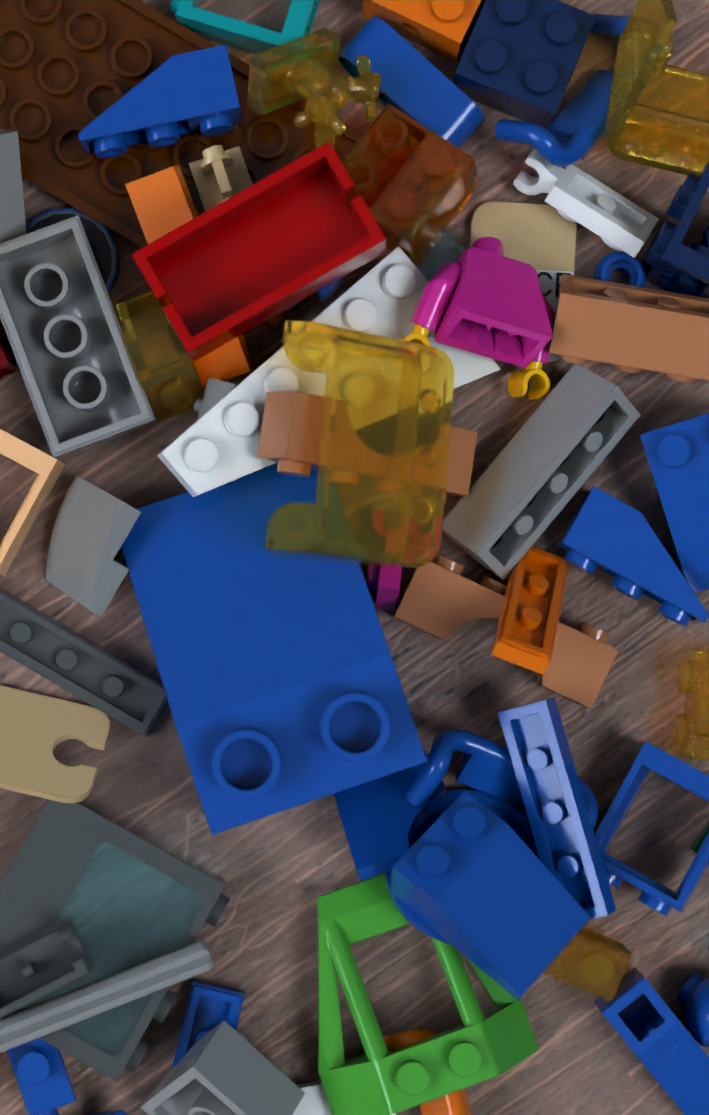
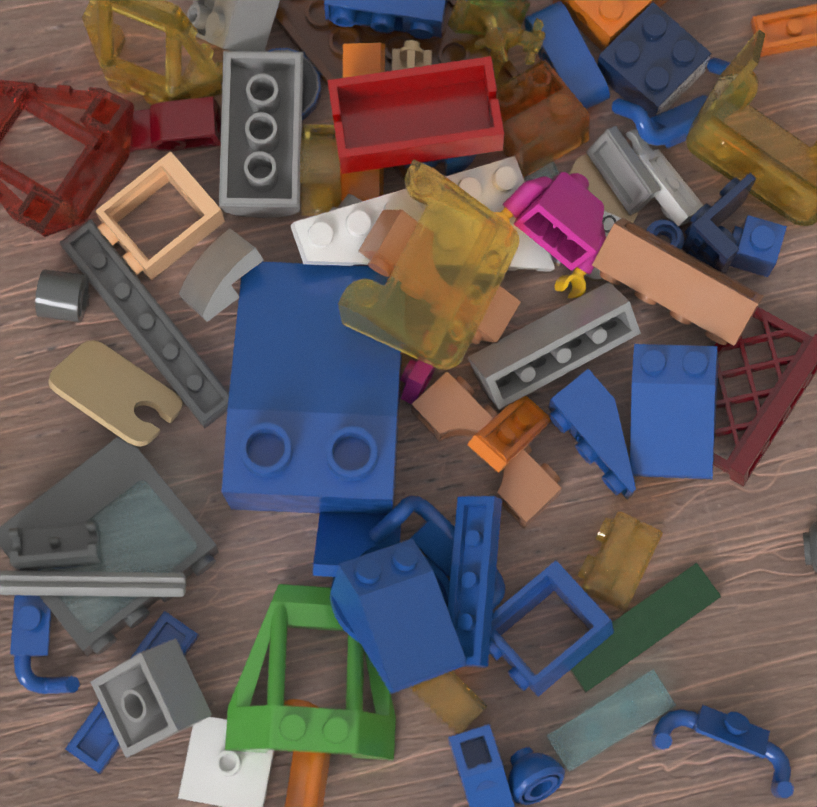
camera: 25 degrees right, 10 degrees down
none -> light grey tile [586,126,661,215]

